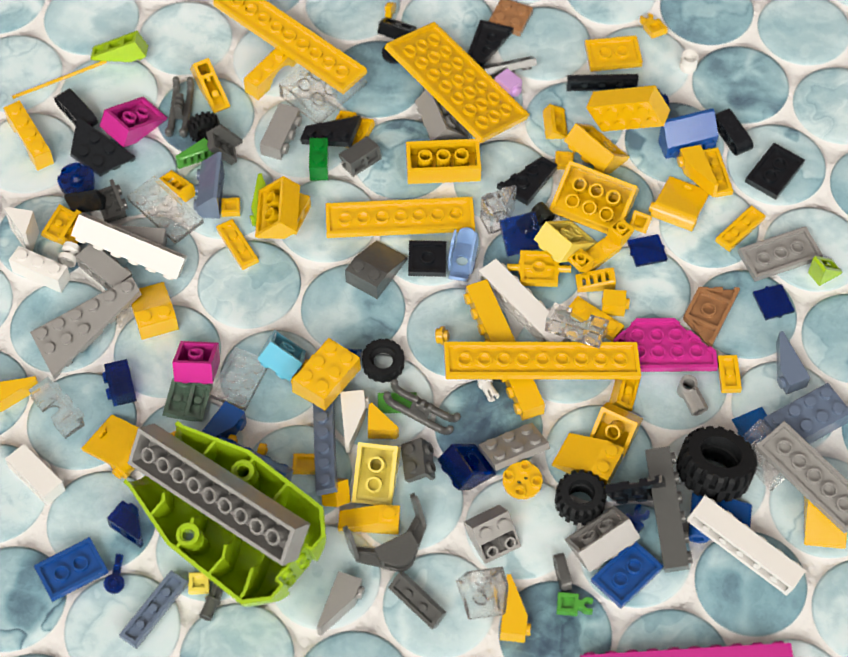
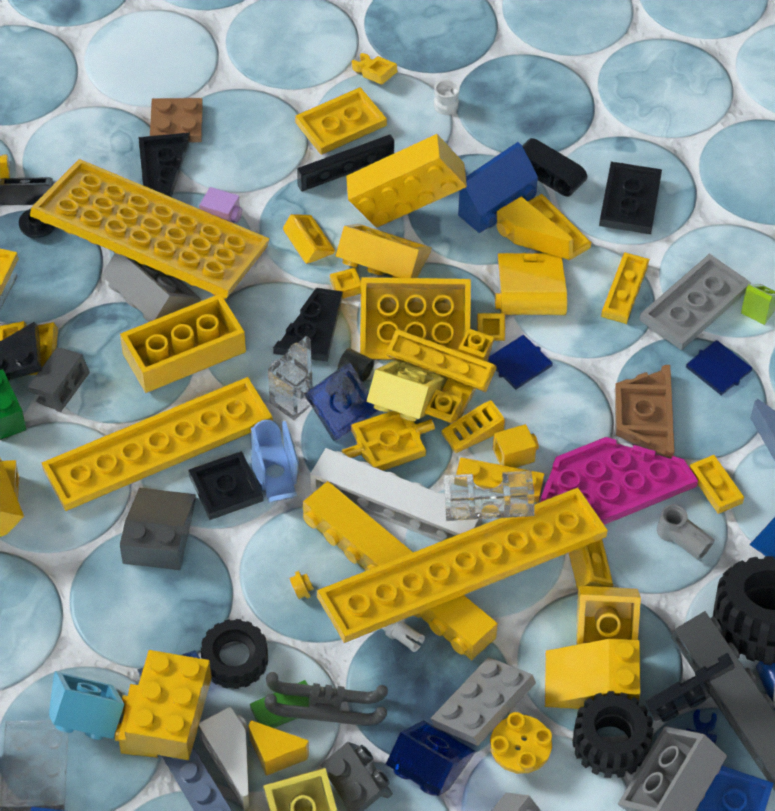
camera: 25 degrees left, 5 degrees down
plate [481,56,537,77] -> none
none -> yellow tile [385,329,497,392]

